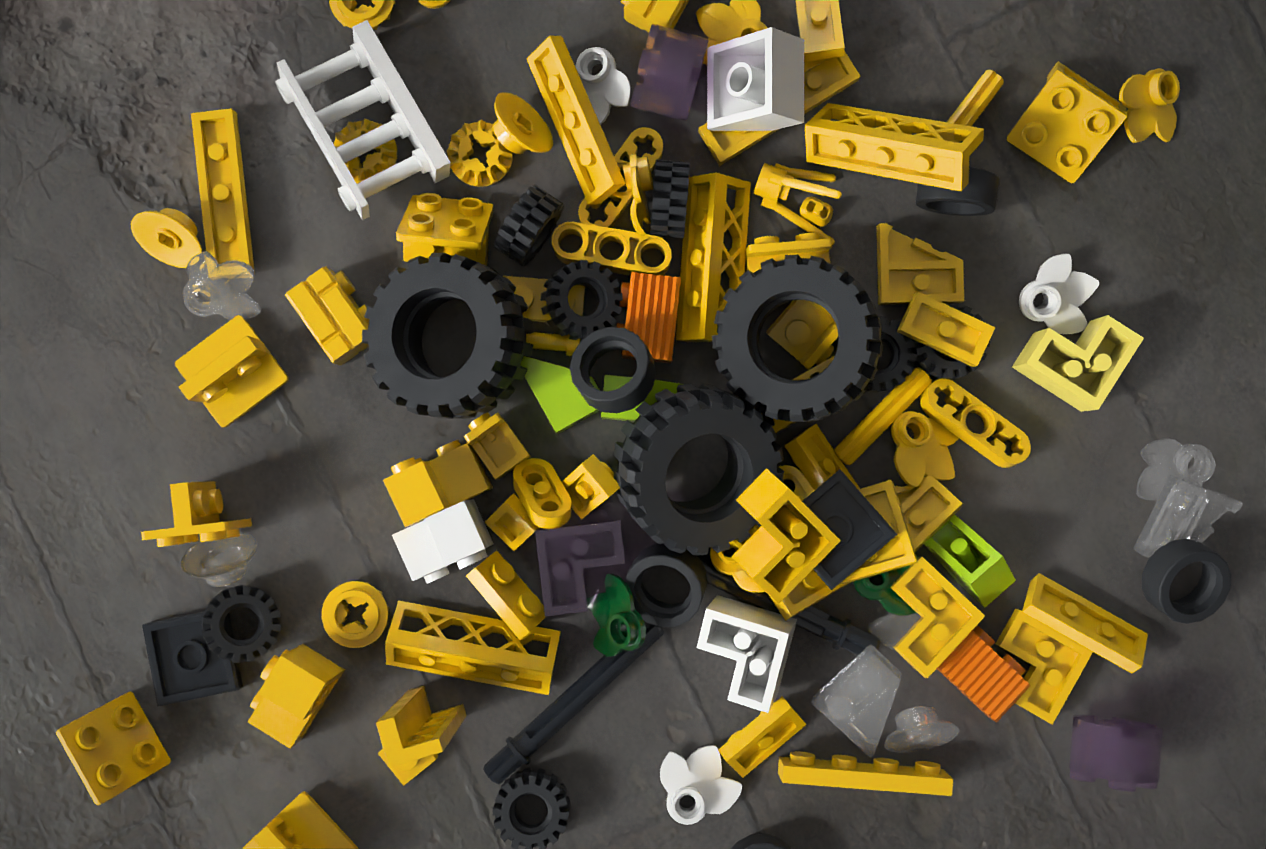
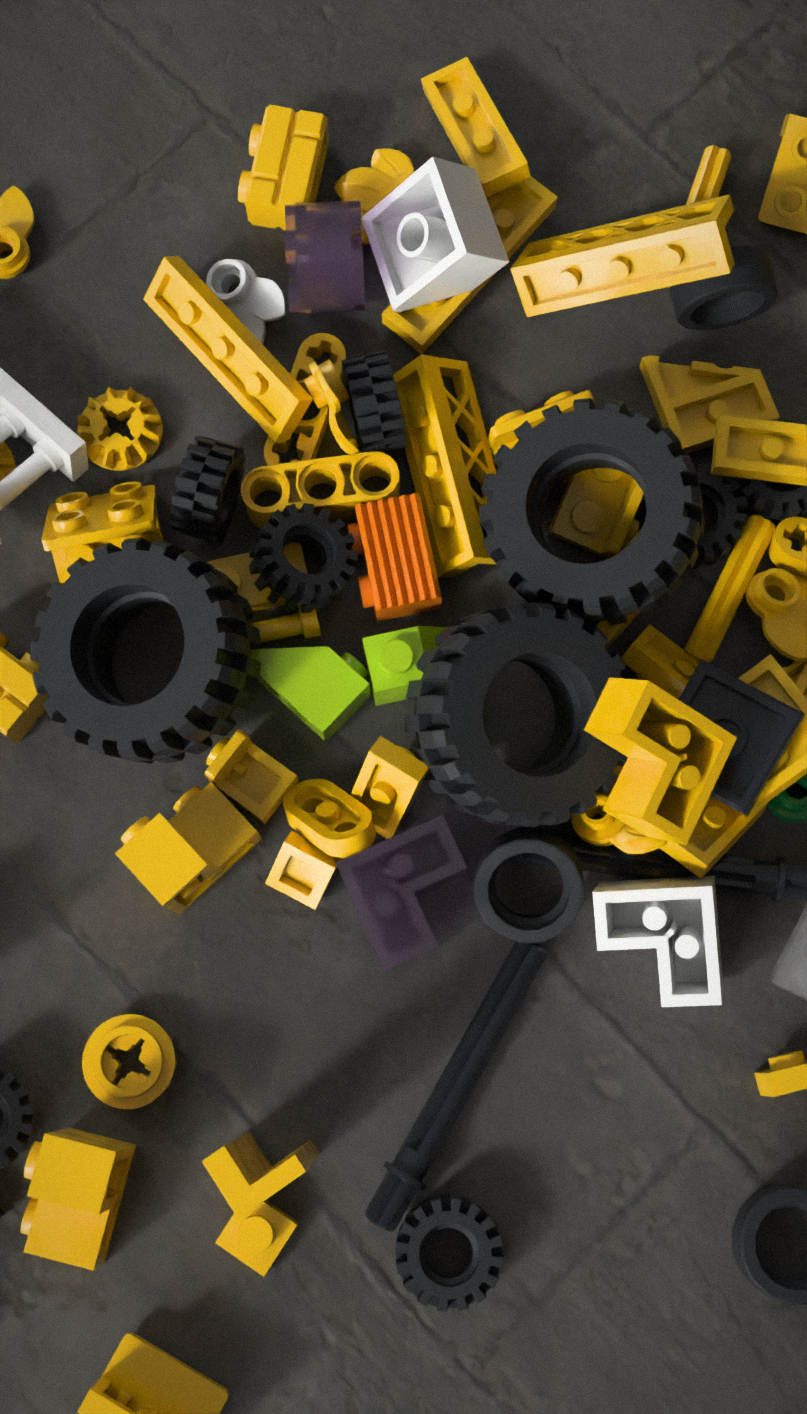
camera: 15 degrees left, 10 degrees down
yellow fence [385,600,561,695] -> none
white brick [392,499,494,584] -> none
yellow plate [466,550,550,640] -> none
yellow piece [493,92,553,154] -> none
black tyre [570,327,656,414] -> none
dark green plate [587,573,646,657] -> none
white plate [660,745,742,825] -> none
yellow plate [718,696,807,778] -> none
yellow plant [754,163,842,245] -> none
yellow rock [800,196,833,227] -> none

